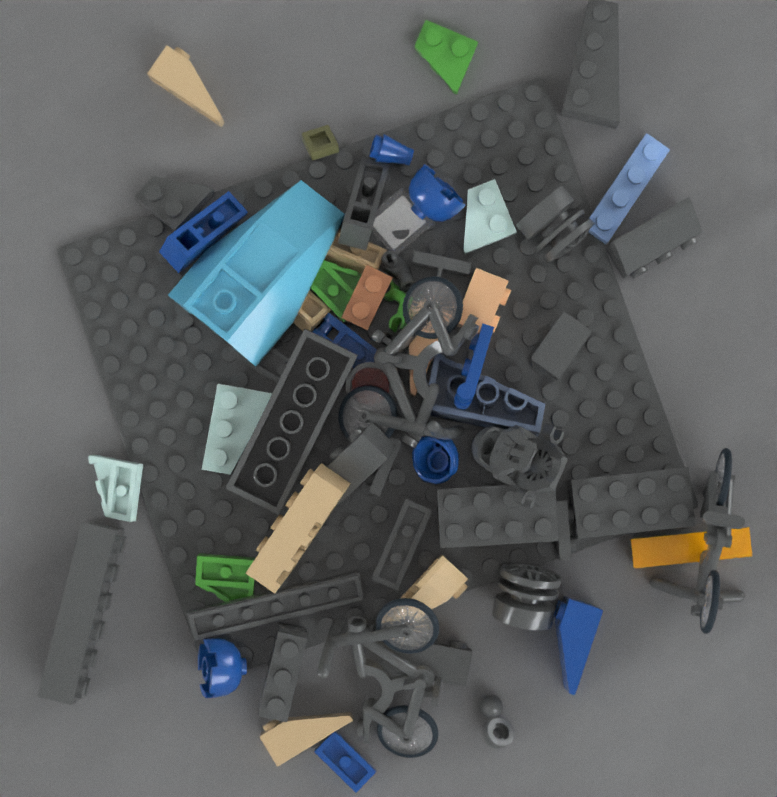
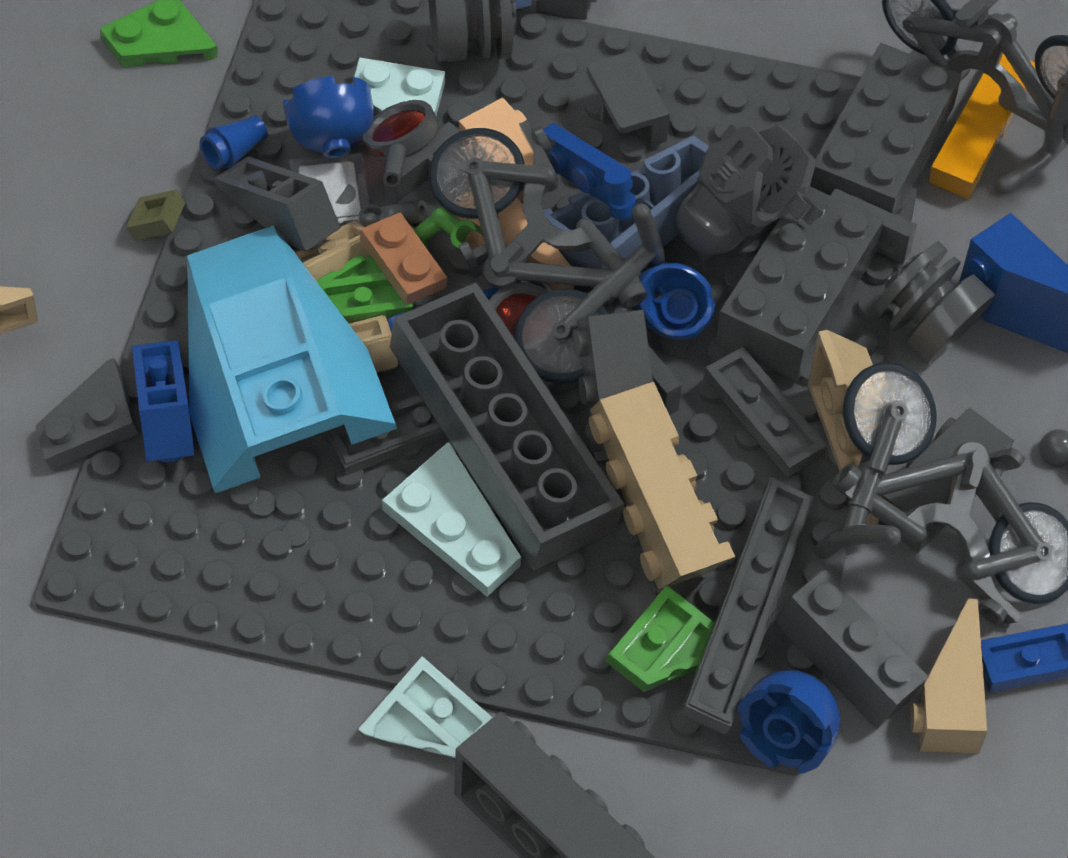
camera: 65 degrees left, 30 degrees down
none -> dark grey piece [362,100,439,187]

